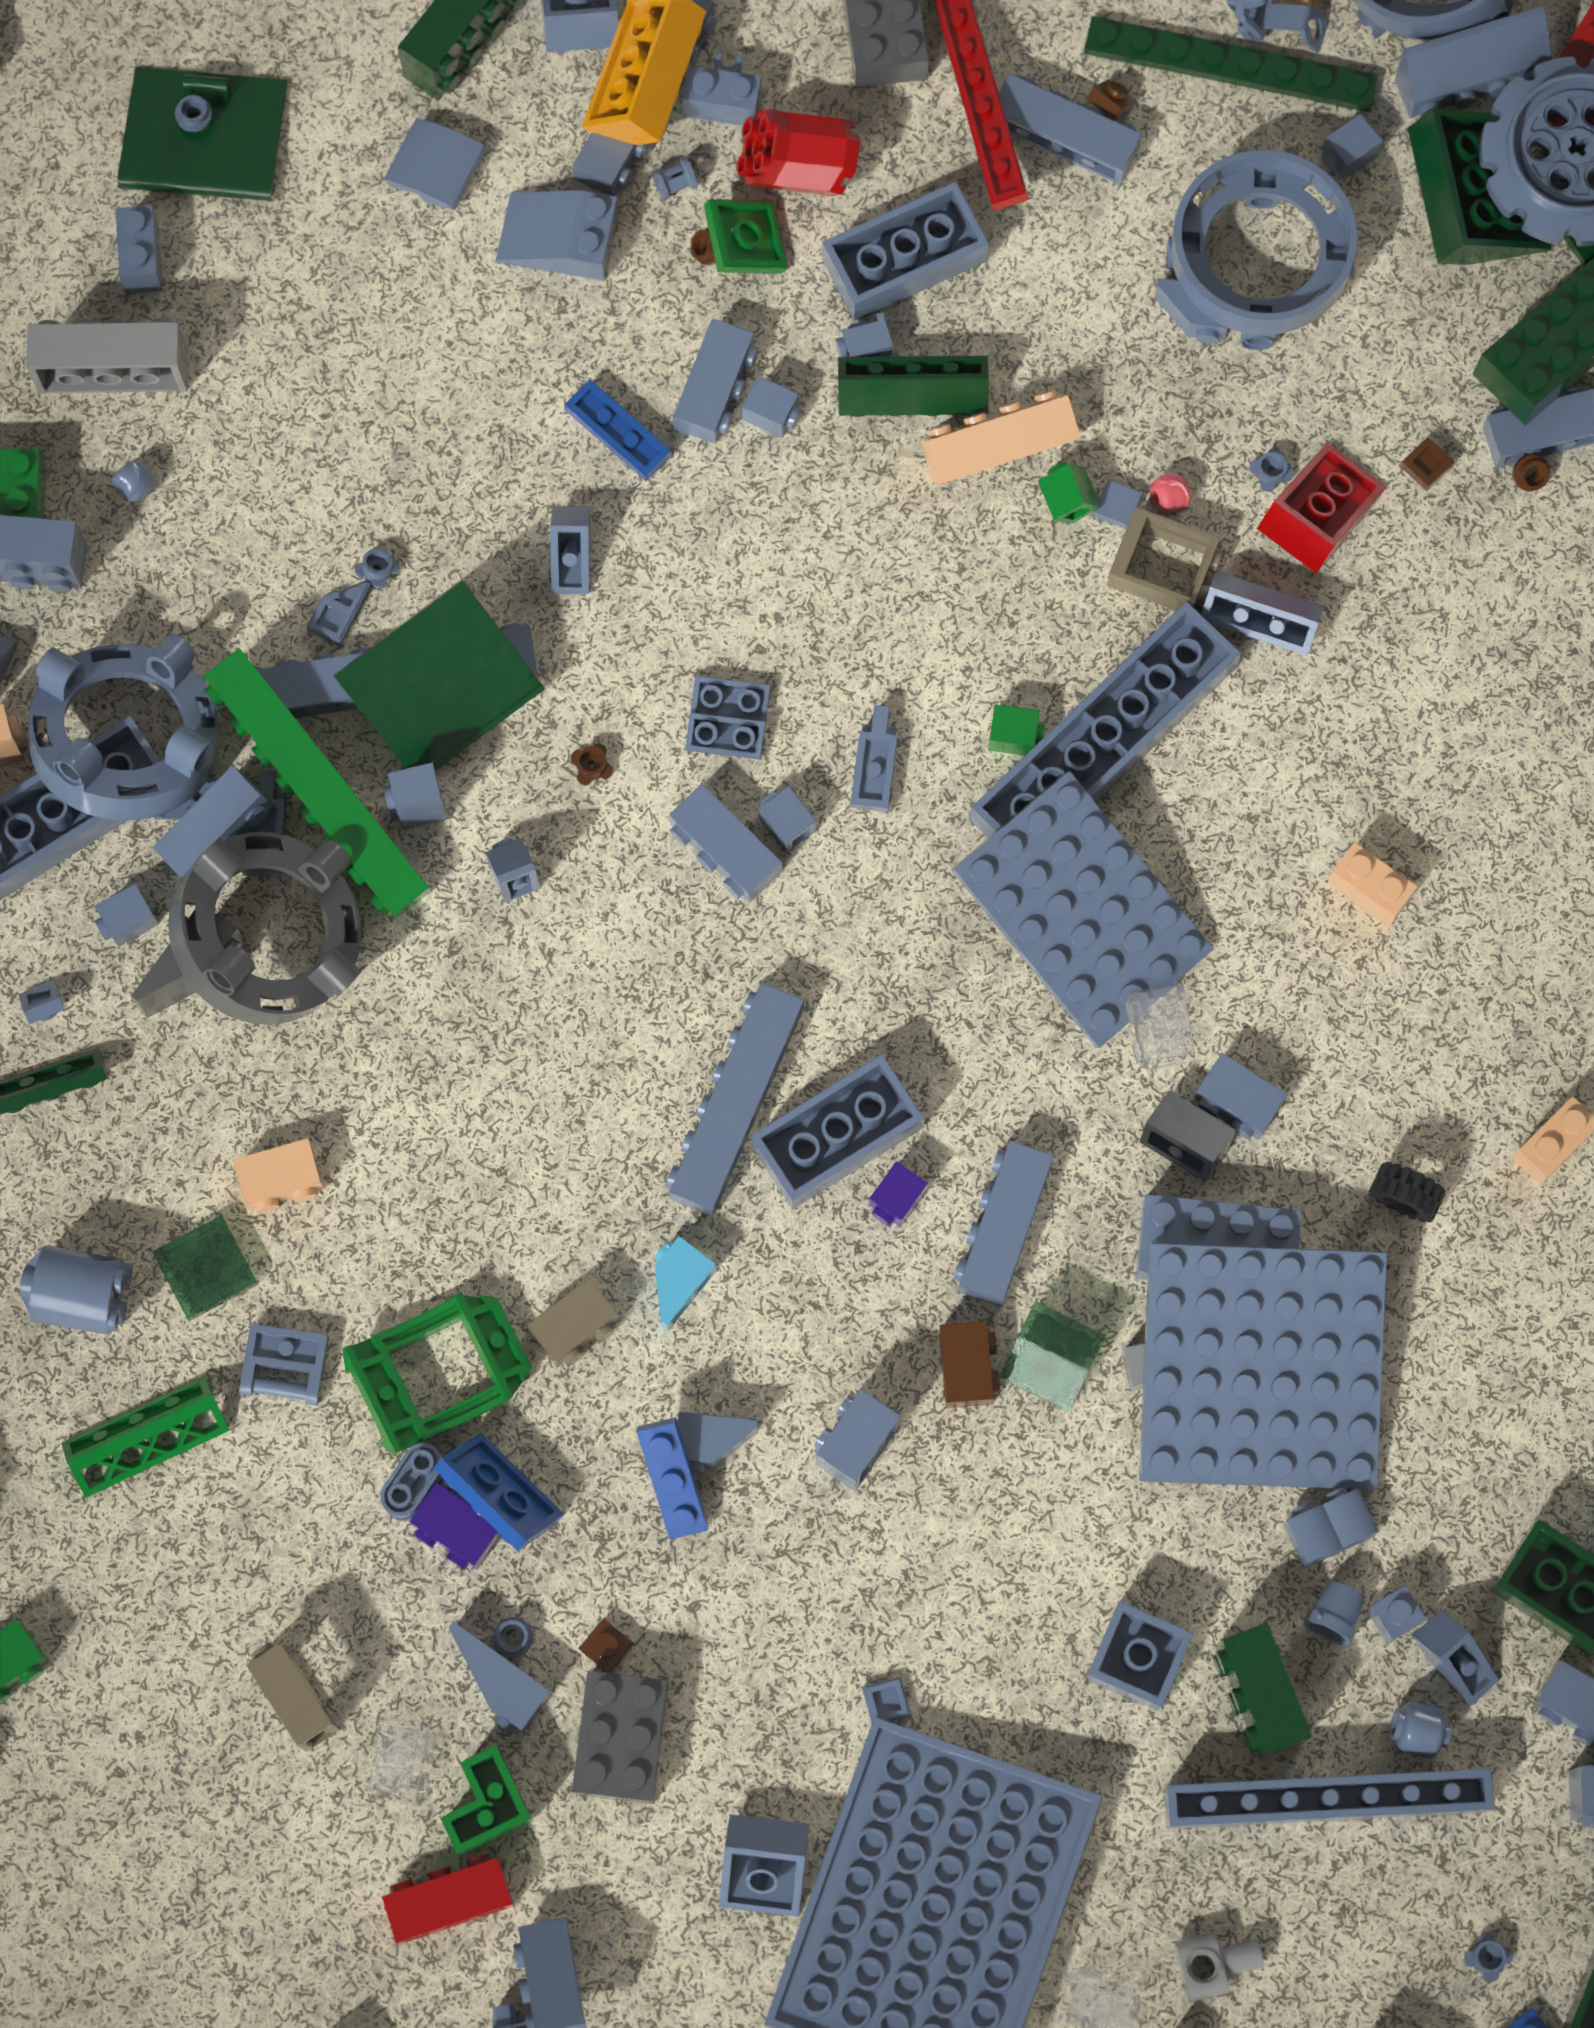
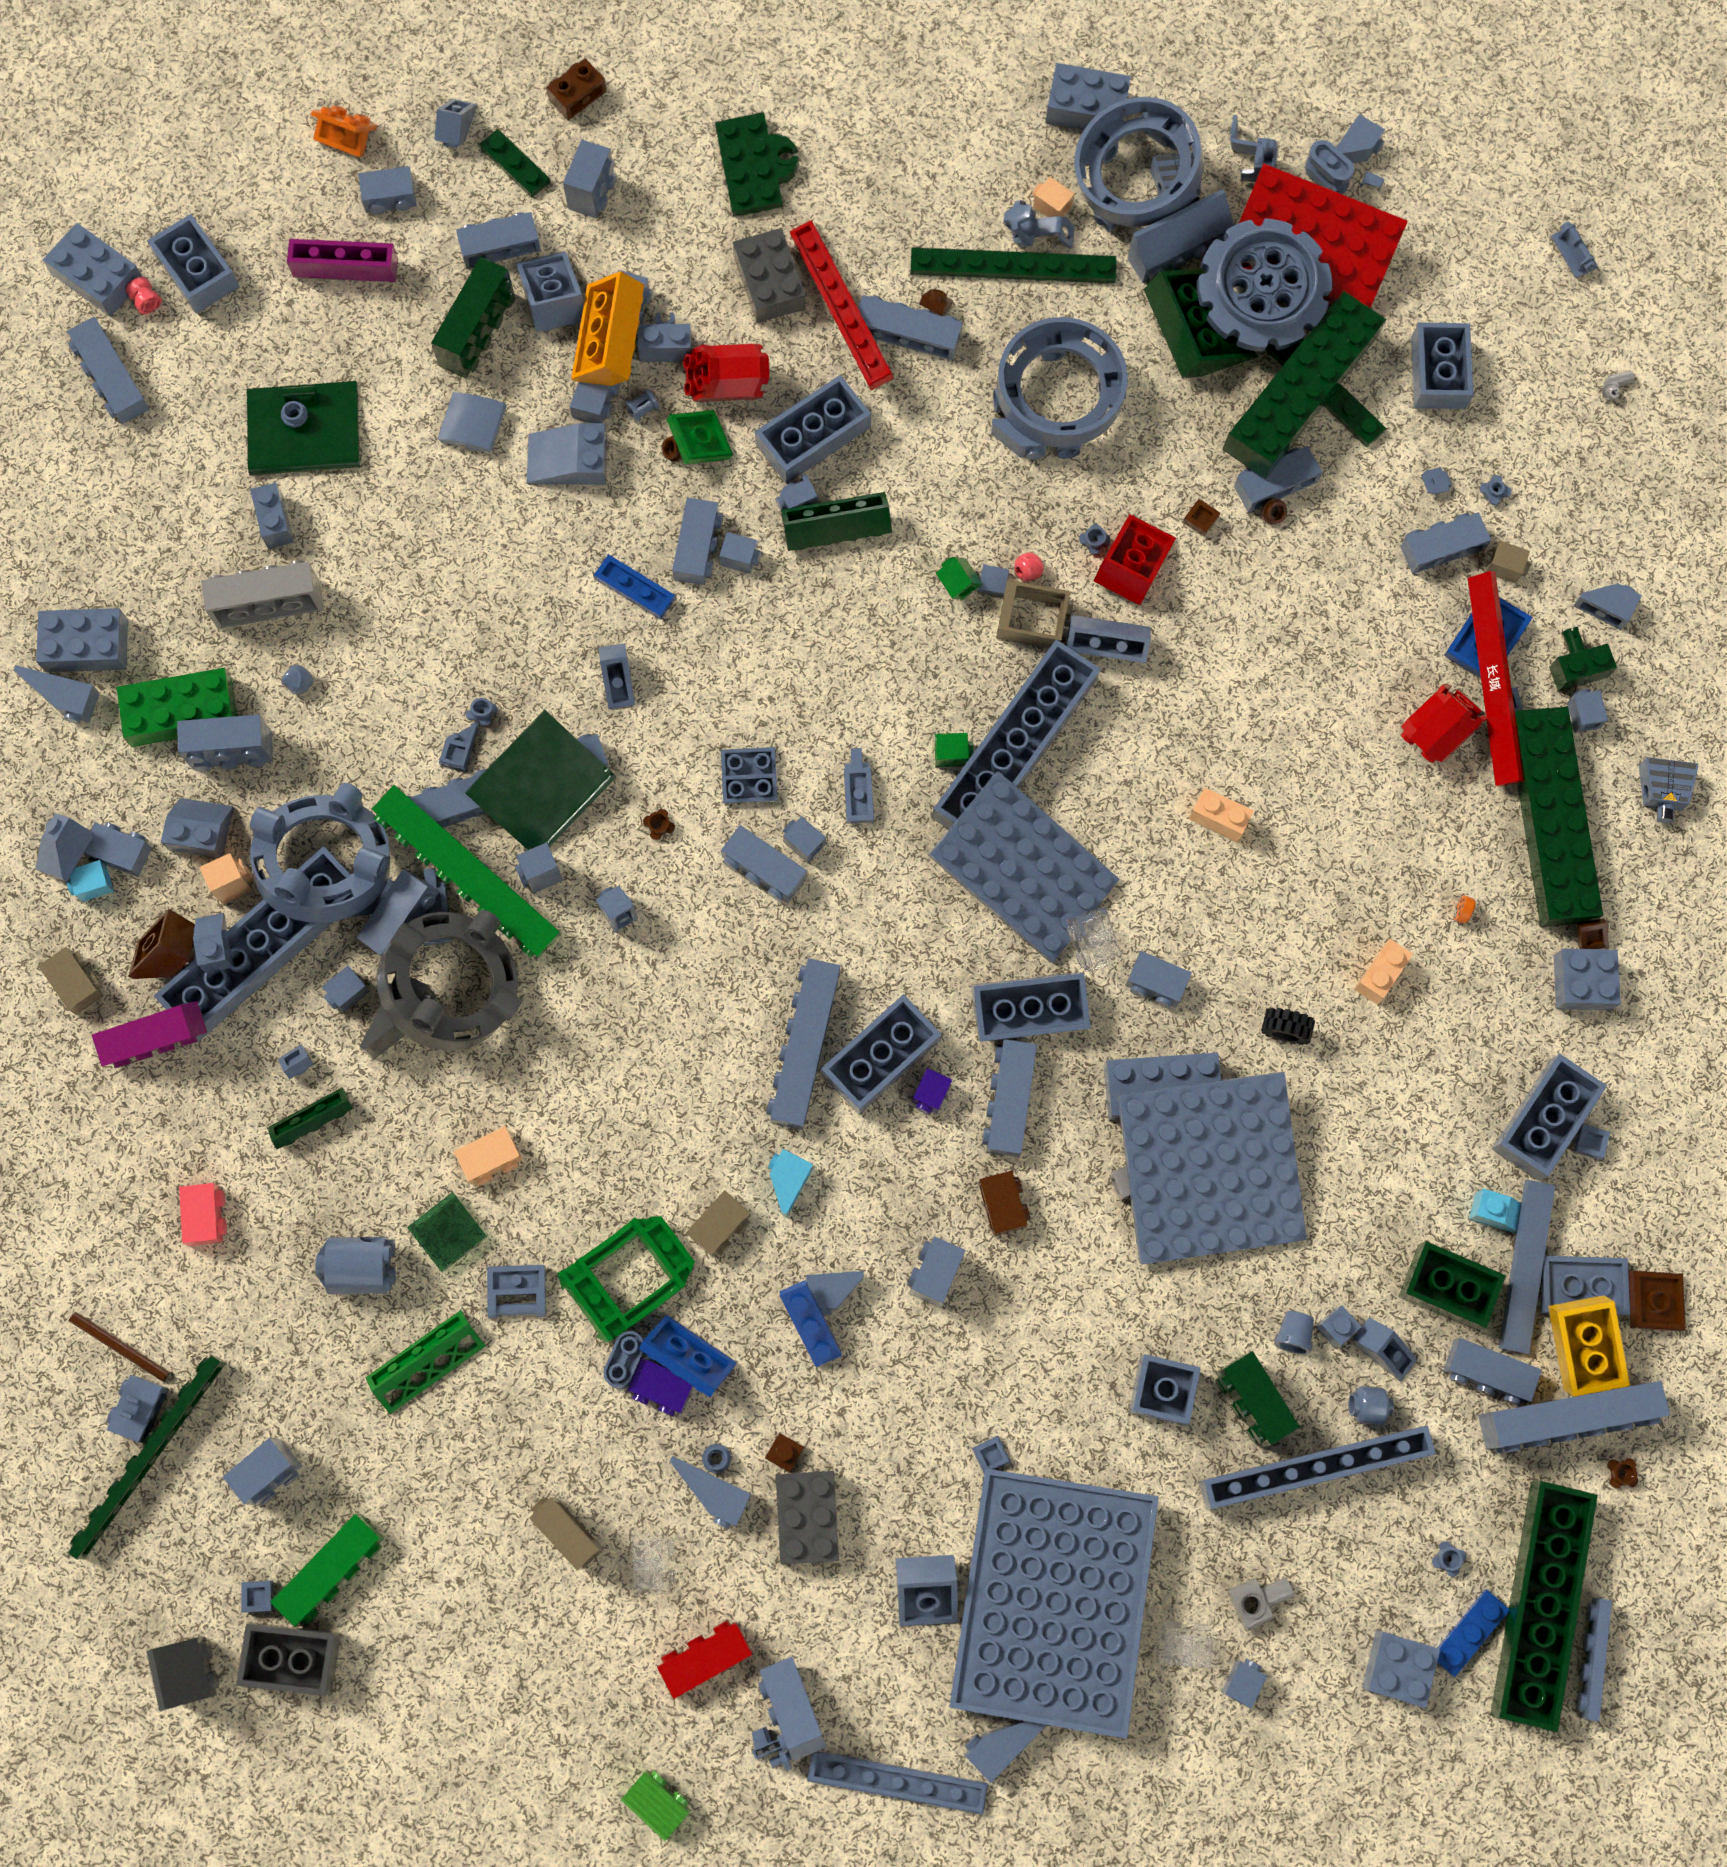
camera: 15 degrees left, 0 degrees up
green brick [440,1745,533,1857] -> none
light nougat brick [920,389,1081,485] -> none
clear green slope [999,1301,1106,1412] -> none
brick [1139,1090,1236,1182] -> none
sand blue brick [1284,1486,1379,1568] -> none
sand blue brick [1322,114,1383,179] -> none
none -> sand blue slope [971,972,1091,1042]

